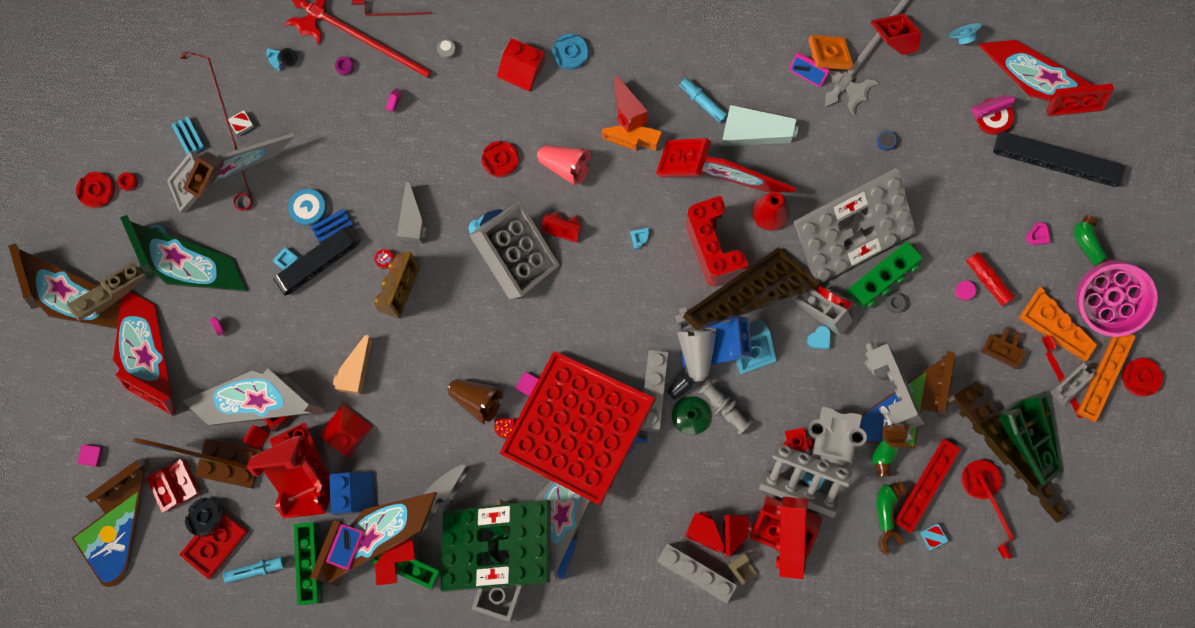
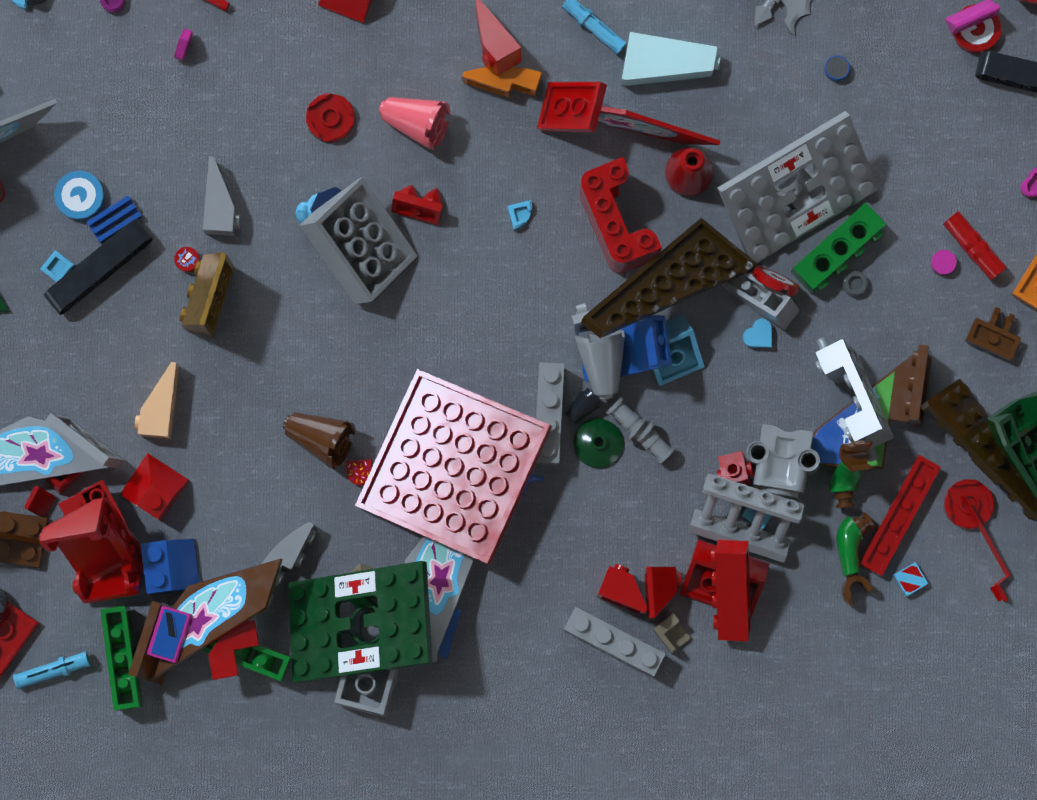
camera: 10 degrees left, 5 degrees up
dark pink tile [515,372,538,397] -> none

